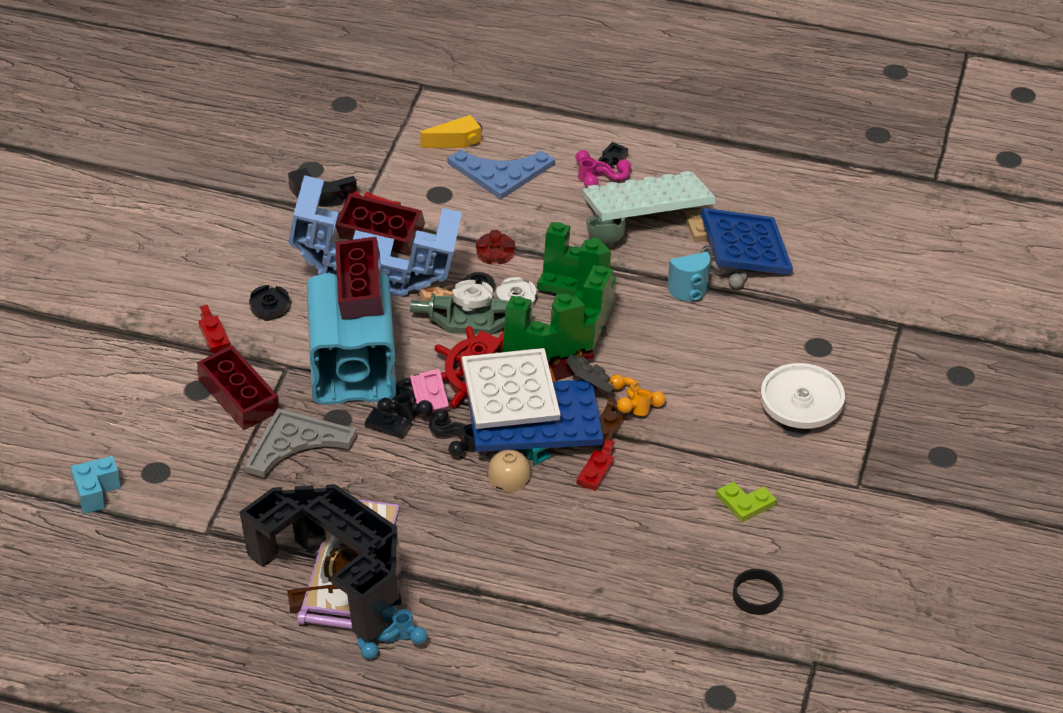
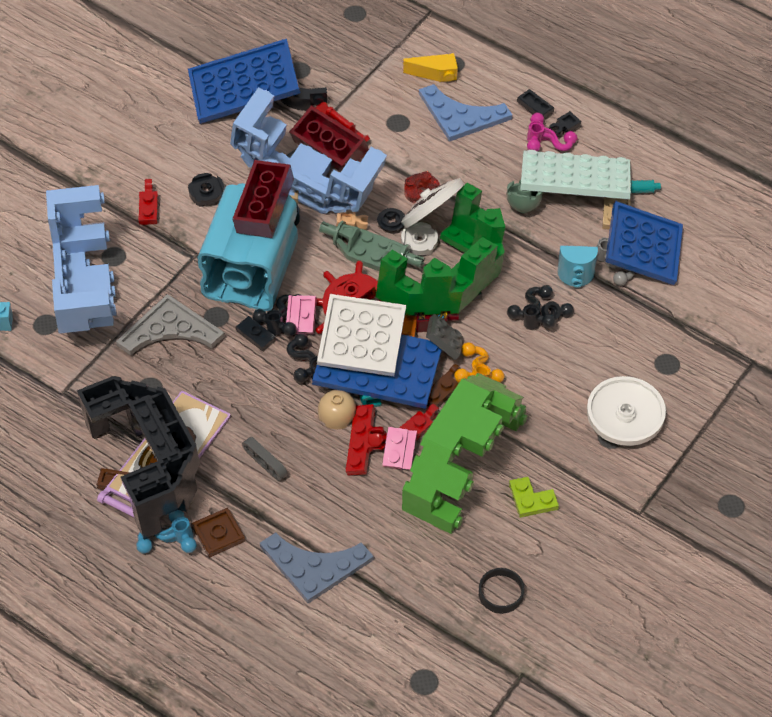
camera: 20 degrees right, 10 degrees up
dark red brick [197,345,279,431] -> none
white plate [452,280,493,311] -> none
none -> light blue brick [46,185,117,334]
none -> blue plate [188,38,300,124]
none -> reddish brown tile [191,507,246,558]
none -> dark grey beam [242,437,288,481]
none -> sand blue plate [260,533,374,604]
none -> red plate [345,404,387,476]
none -> bright pink plate [382,427,417,471]
none -> white dish [401,178,465,228]
none -> bright green brick [402,373,527,534]
none -> black piece [507,285,557,329]
none -> black plate [517,89,554,119]
none -> black plate [541,301,574,319]
none -> teal cylinder [630,180,661,193]

